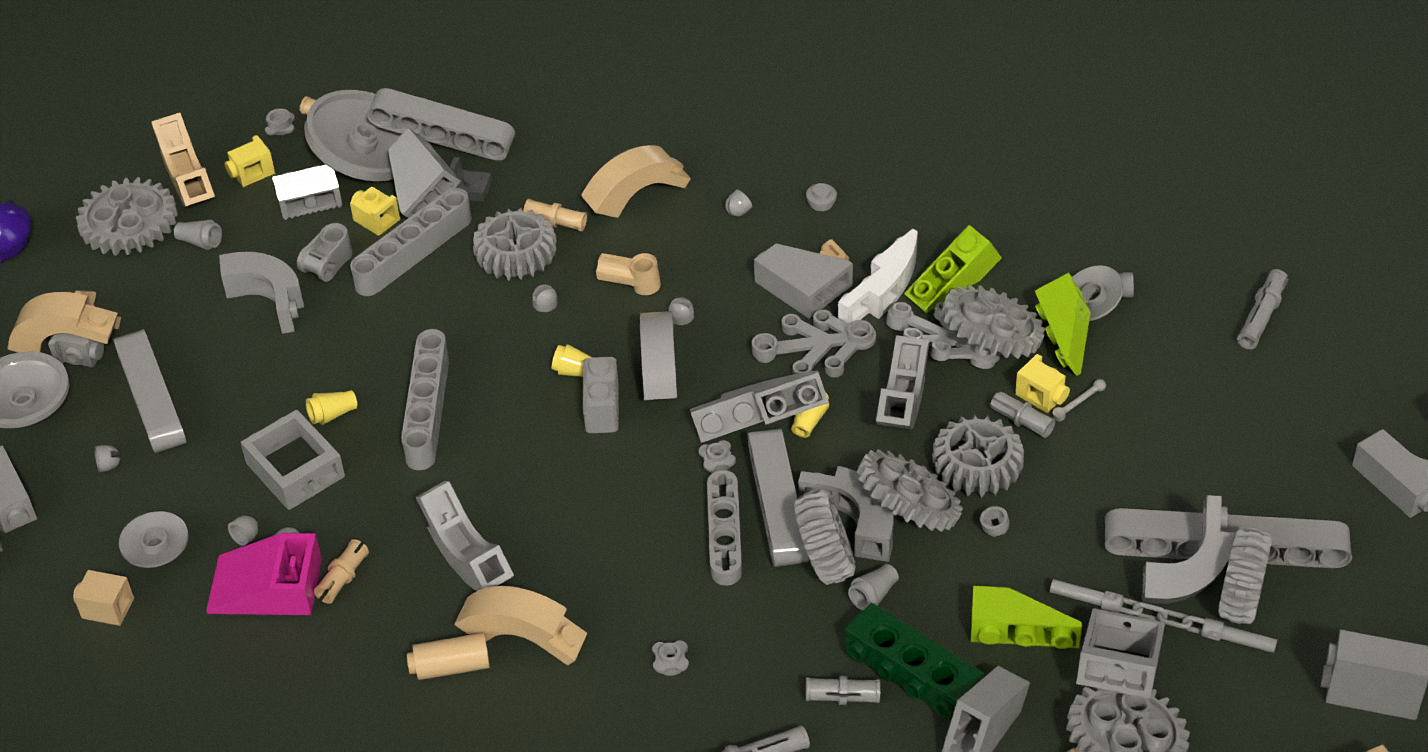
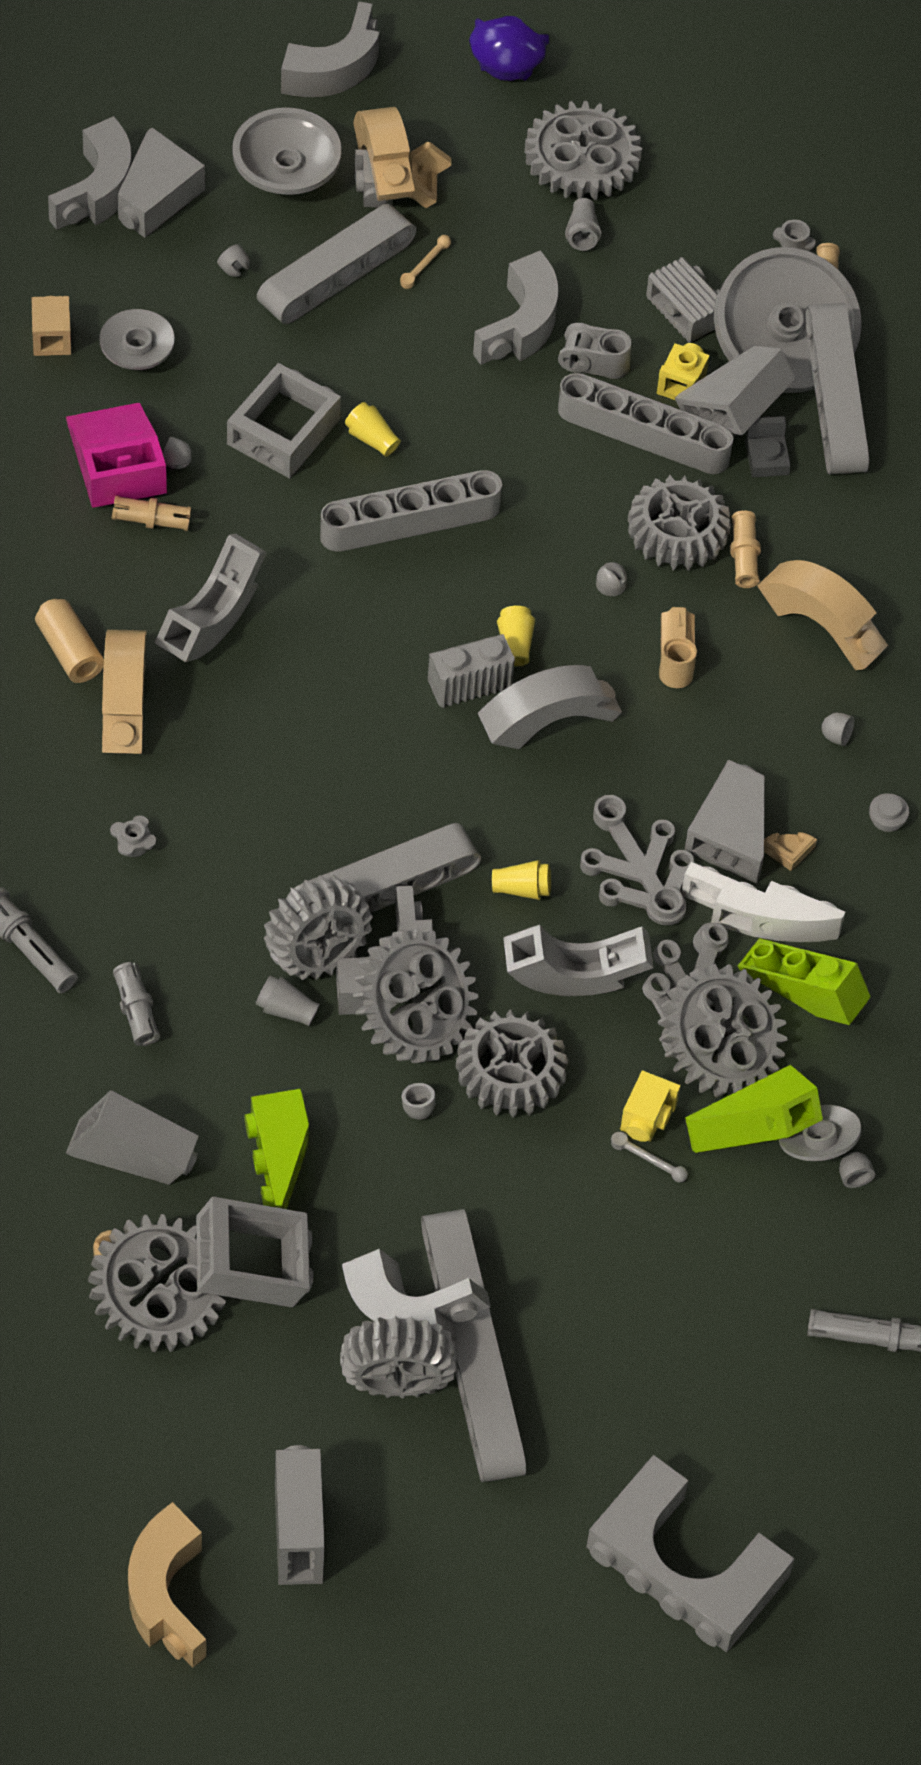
camera: 65 degrees right, 10 degrees up
tan arch [151,113,215,206] -> none
light yellow brick [224,135,275,187] -> none
light grey hinge [228,515,258,546] -> none
light grey hinge [668,297,694,325] -> none
light grey slope [690,370,829,443] -> none
light grey plate [698,440,736,473] -> none
light grey beam [707,470,742,586] -> none
dark green brick [844,602,987,720] -> none
light grey axle [990,392,1055,438] -> none
light grey piece [1050,579,1278,653] -> none
none -> tan hinge [400,235,451,289]

